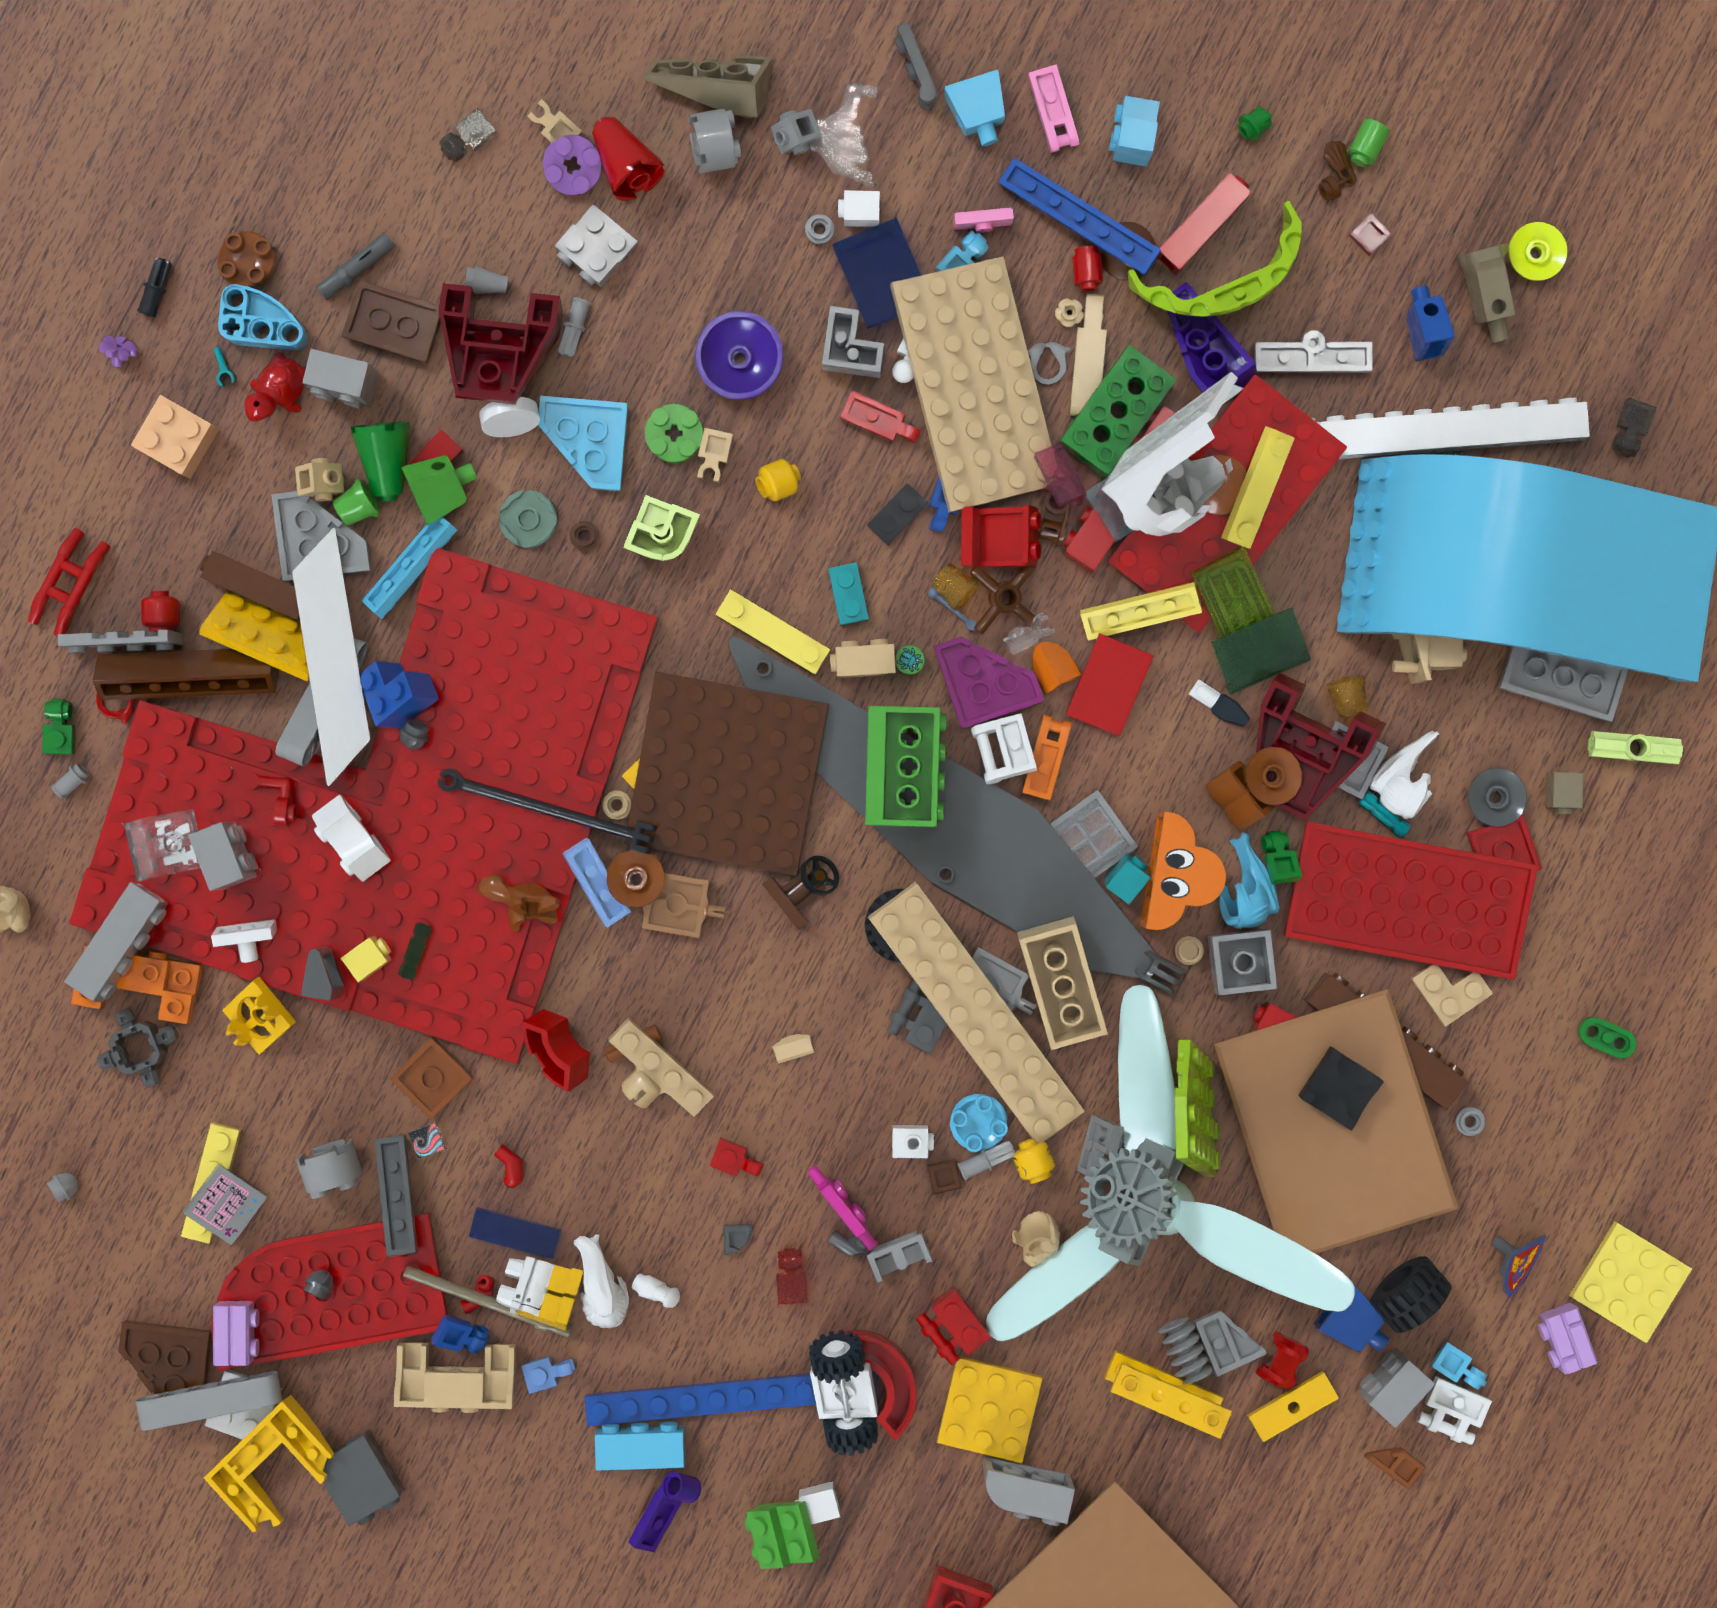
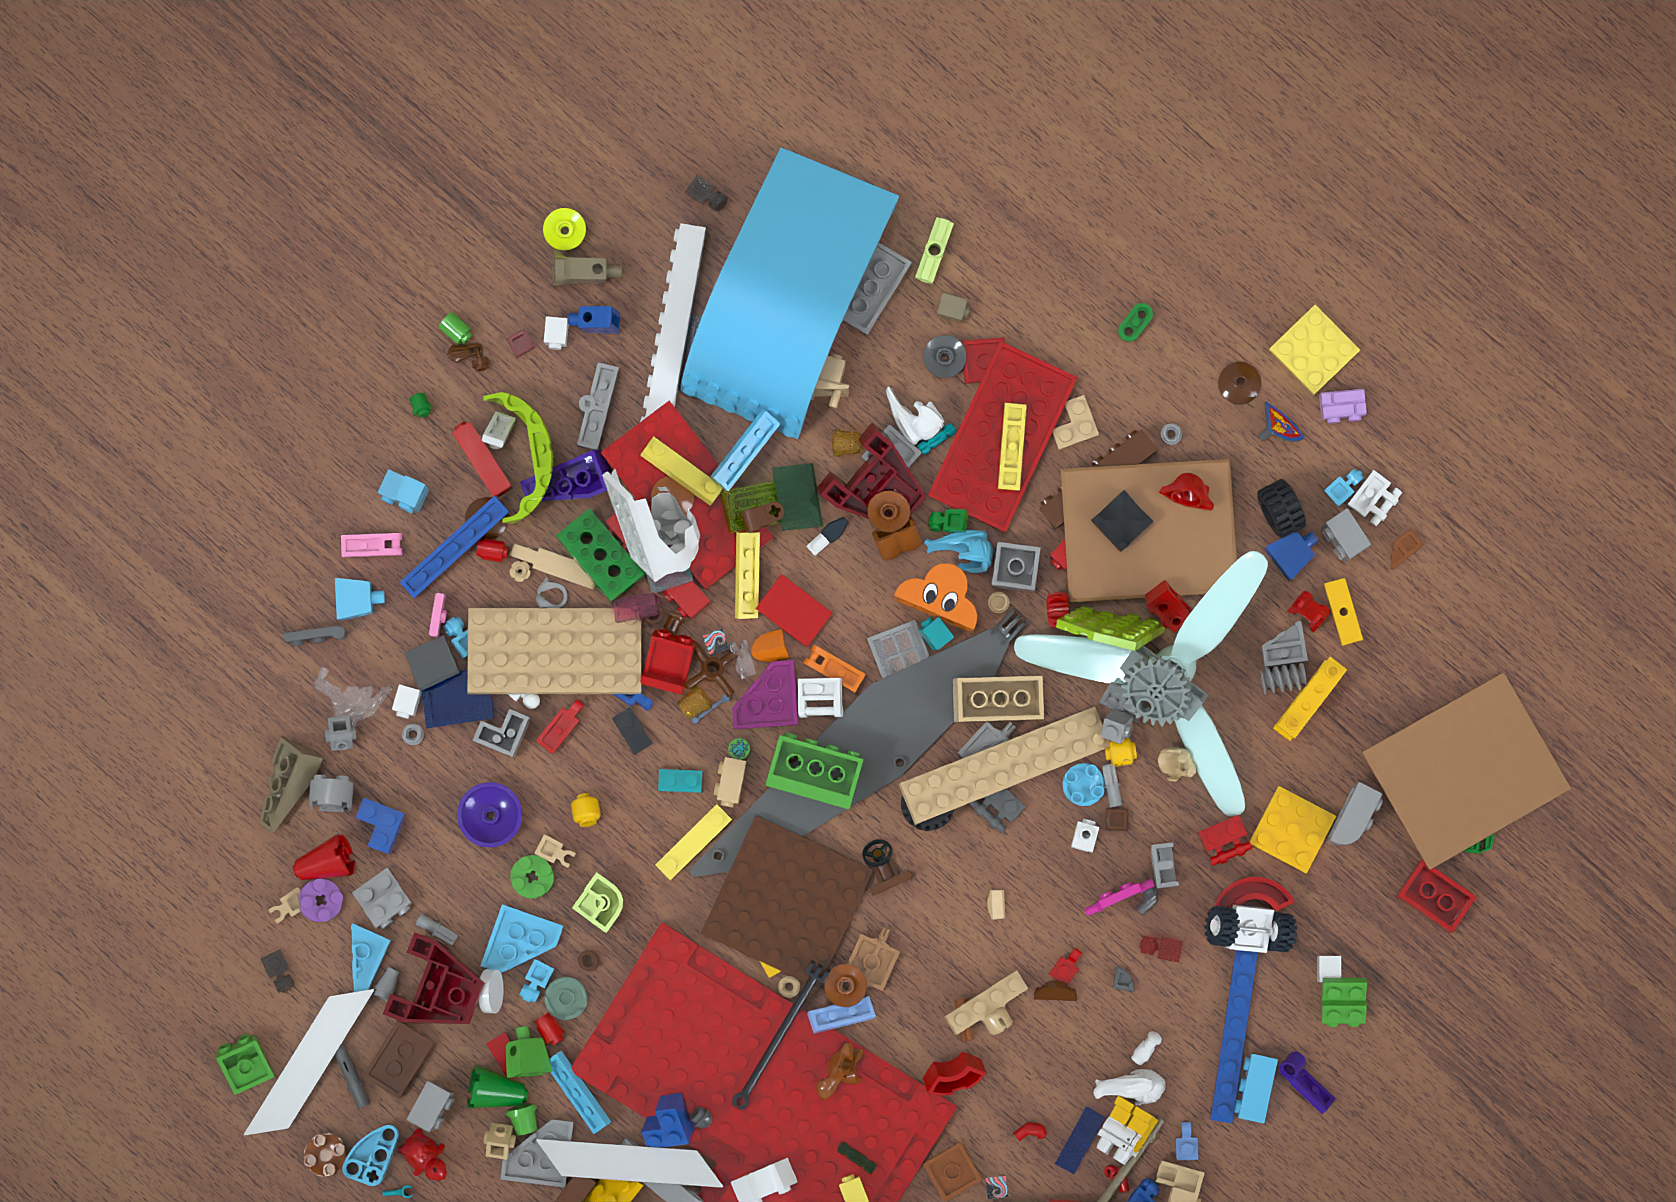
camera: 70 degrees left, 5 degrees down
none -> bright green plate [216,1034,274,1095]
none -> white sticker [244,989,374,1135]
none -> medium azure wing [351,923,391,992]
none -> blue brick [356,798,407,855]
none -> dark grey tile [405,635,460,691]
none -> white tile [482,411,516,449]
none -> medium azure plate [519,959,554,1003]
none -> red brick [535,1012,565,1046]
none -> white brick [544,317,569,350]
none -> tile [702,628,730,656]
none -> medium azure plate [710,410,780,491]
none -> reddish brown piece [740,502,784,533]
none -> light yellow plate [998,403,1027,491]
none -> reddish brown tile [1034,981,1077,1001]
none -> red gear [1046,592,1071,629]
none -> light grey brick [1100,708,1134,744]
none -> red brick [1145,580,1192,633]
none -> red hat [1159,473,1214,511]
none -> reddish brown dish [1218,362,1261,405]

